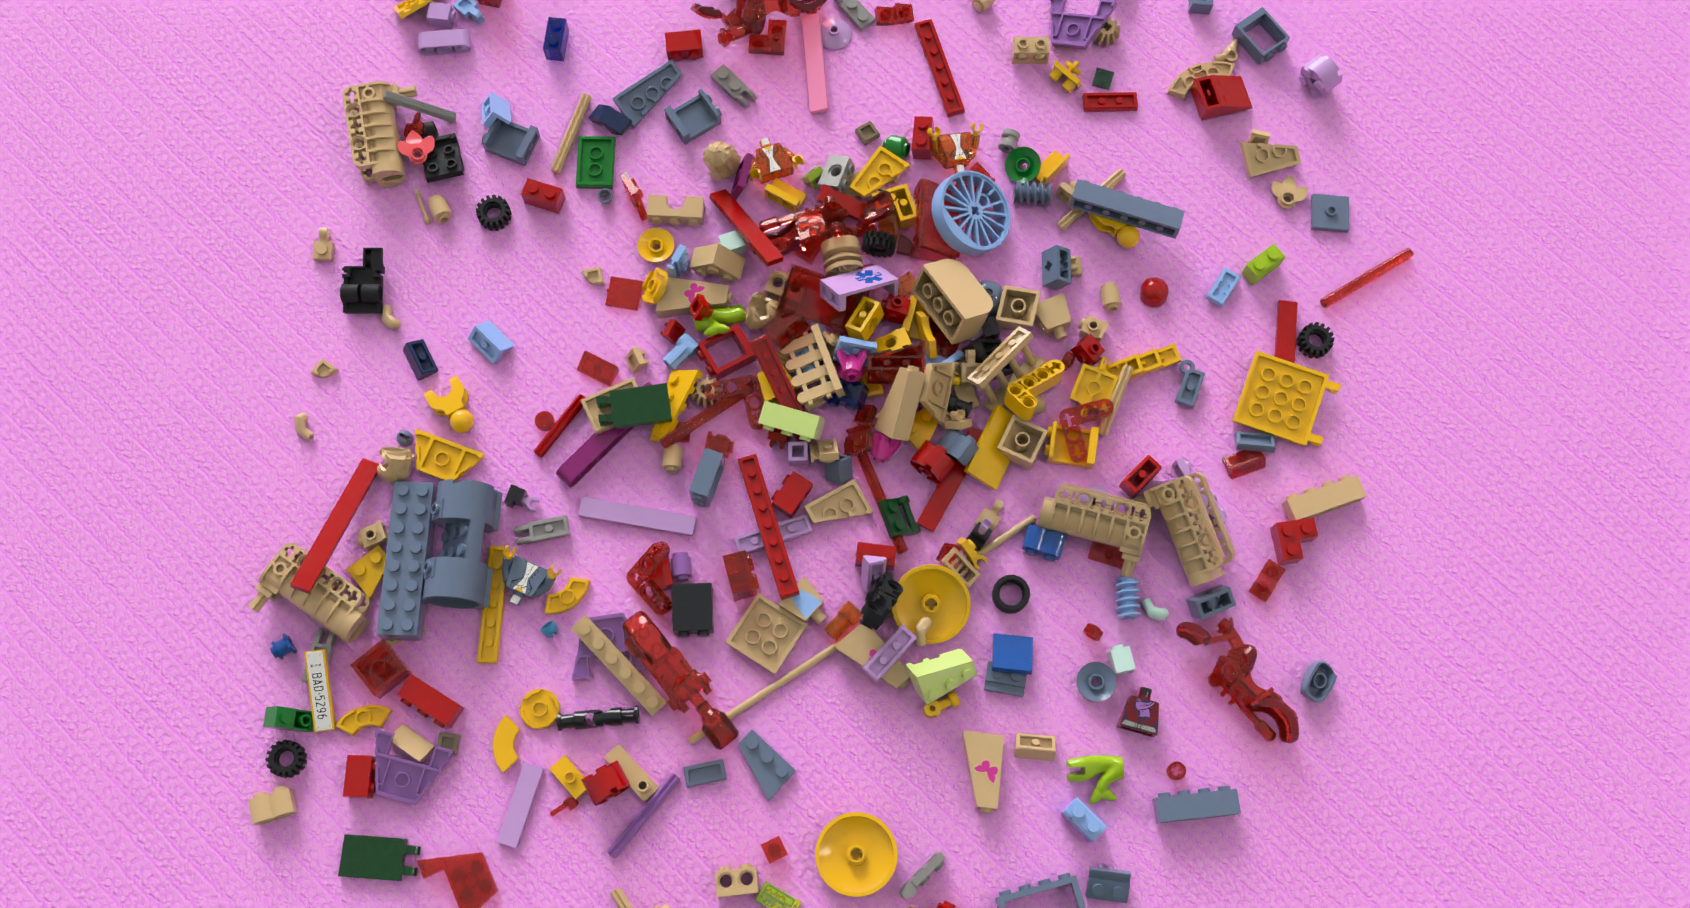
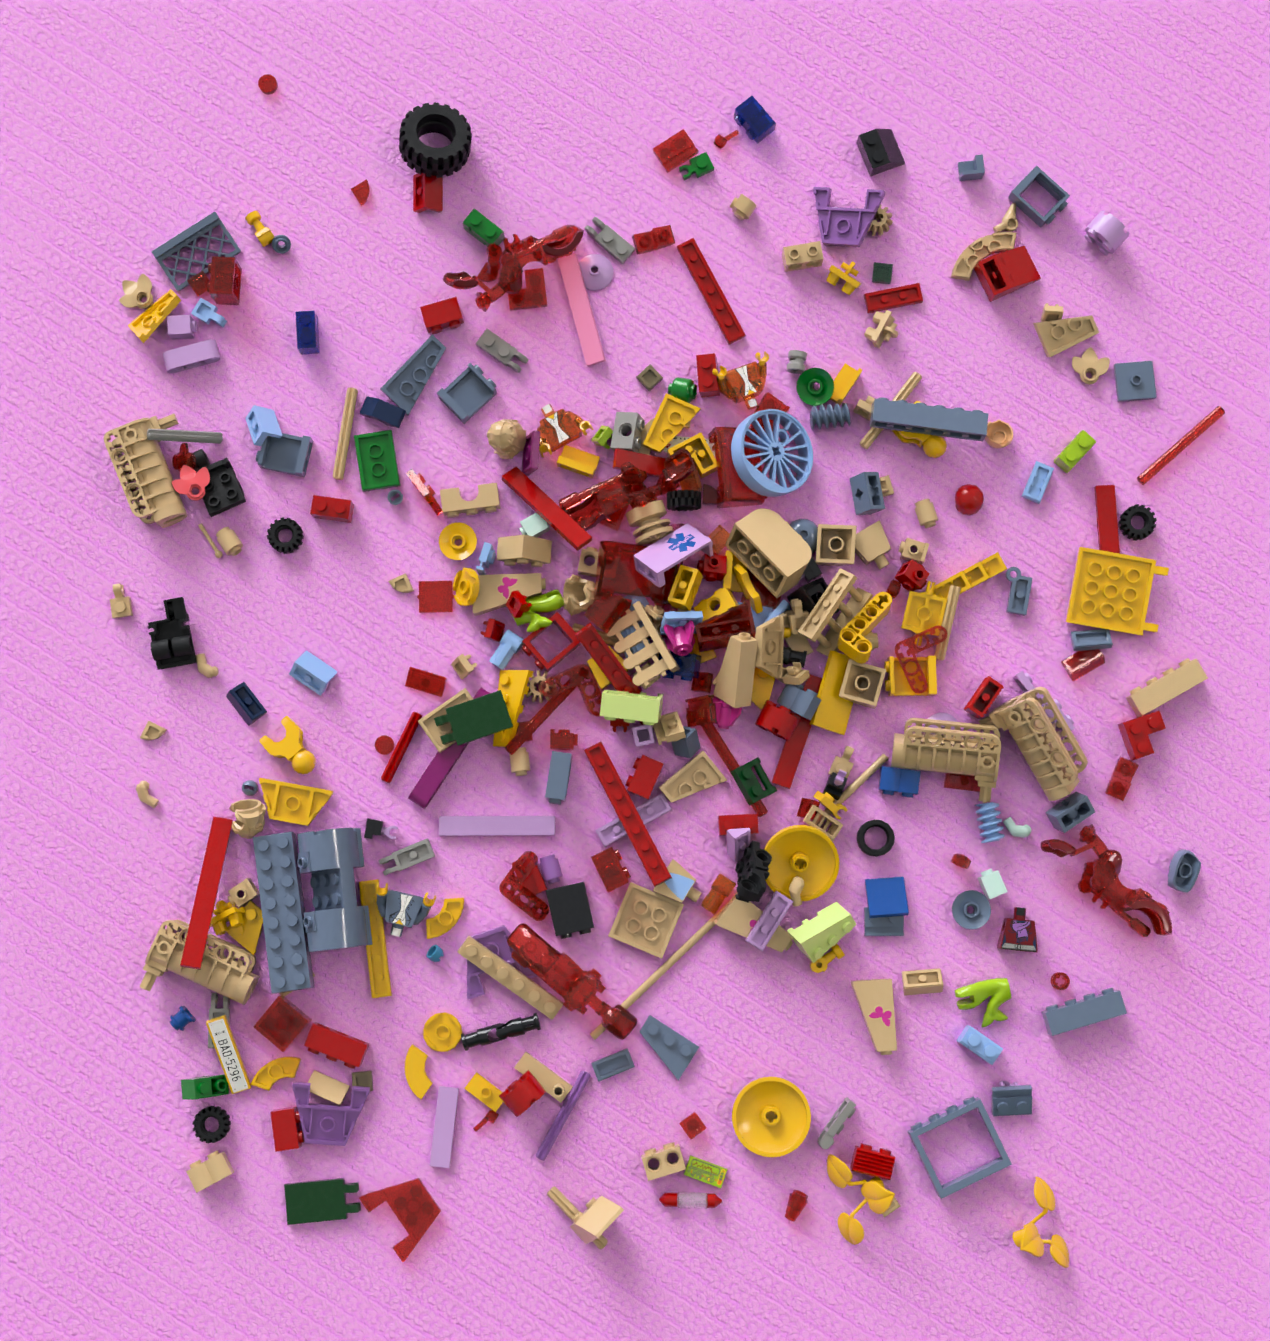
camera: 10 degrees left, 10 degrees up
none -> yellow hips [210,900,246,935]
none -> tan hips [864,310,898,348]
none -> light nougat hair [985,419,1013,448]

